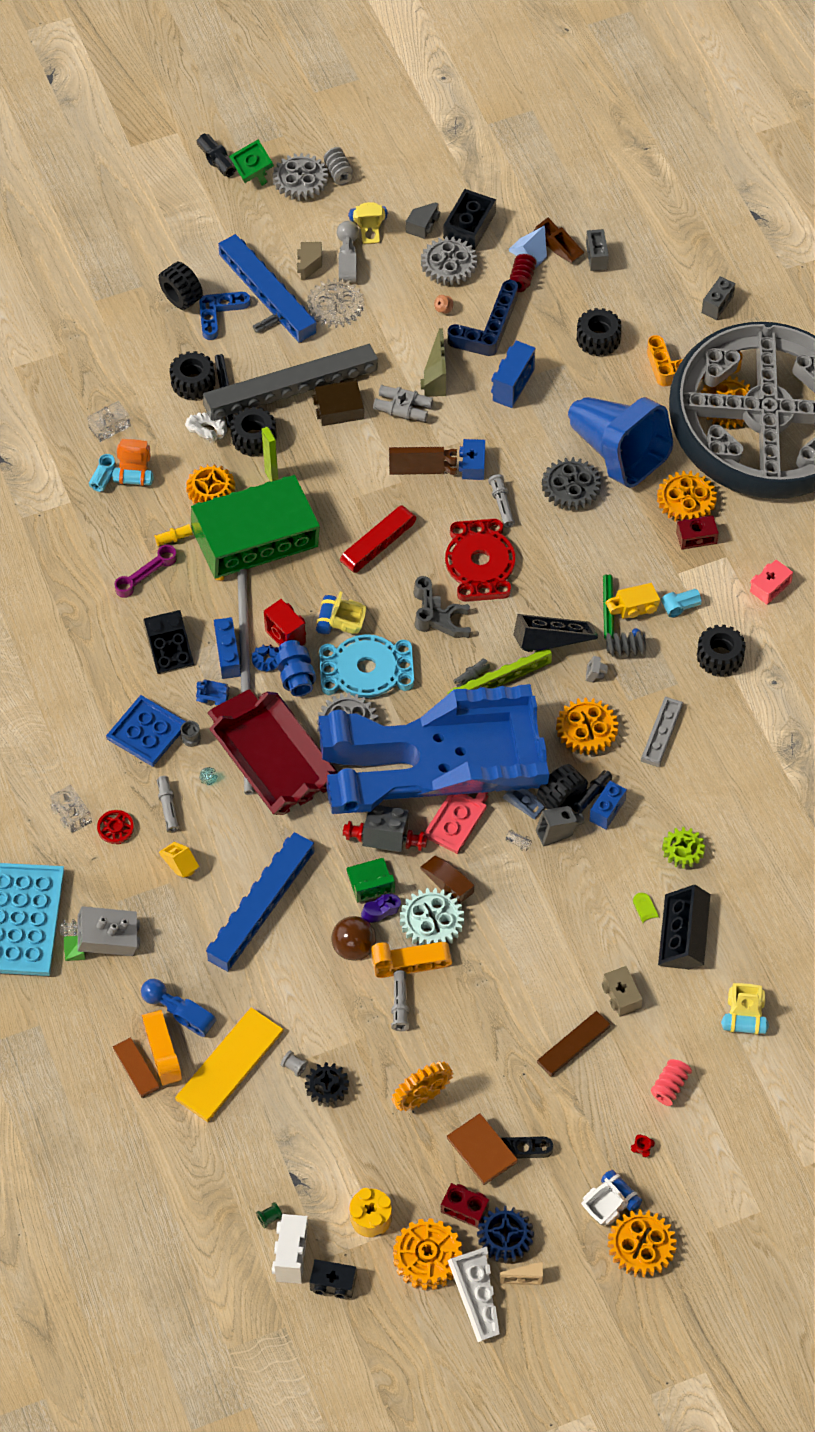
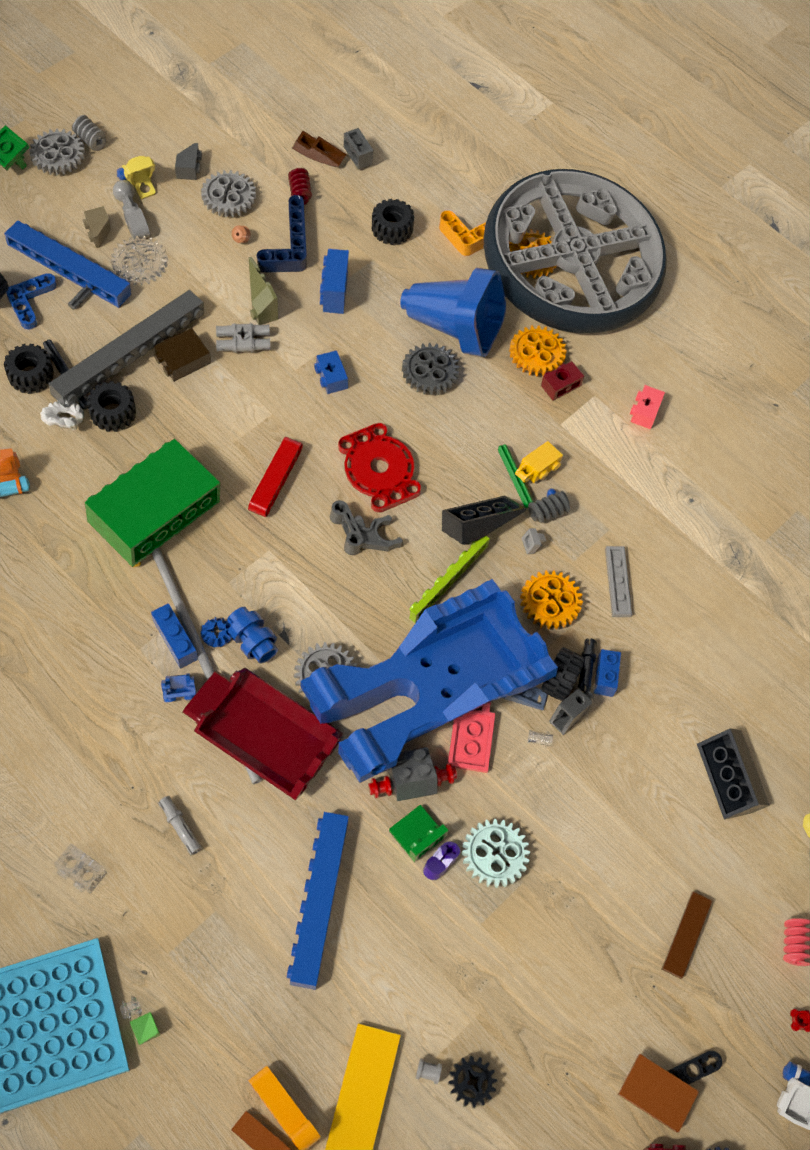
camera: 30 degrees left, 5 degrees up
light grey piece [77,906,140,956] -> none
red wheel [97,810,134,845] -> none
blue plate [106,695,186,767] -> none
magenta piece [114,545,177,598] -> none
blue beam [141,978,217,1037] -> none
black slope [143,610,194,674] -> none
yellow pin [154,524,193,547] -> none
yellow slope [159,842,199,878] -> none
dark grey wheel [180,721,201,747] -> none
light orange gear [186,464,236,505] -> none
clear light blue plate [199,767,218,785] -> none
lime tile [262,427,278,482] -> none
red brick [263,599,306,646] -> none
light yellow piece [316,591,366,635] -> none
medium azure piece [319,634,414,698] -> none
reddish brown piece [331,916,376,961] -> none
light orange beam [371,942,452,978] -> none
reddish brown tile [389,447,457,475] -> none
light grey pin [391,970,409,1031] -> none
light orange gear [391,1061,454,1111] -> none
reddish brown slope [420,856,474,904] -> none
black brick [443,189,496,250] -> none
dark grey pin [454,658,490,687] -> none
light grey pin [488,474,515,528] -> none
light blue slope [509,225,547,268] -> none
dark tan brick [601,966,643,1017] -> none
lime piece [633,893,659,923] -> none
medium azure piece [661,589,702,617] -> none
lime gear [662,827,705,869] -> none
black tyre [697,624,746,677] -> none
dark grey brick [701,276,736,320] -> none

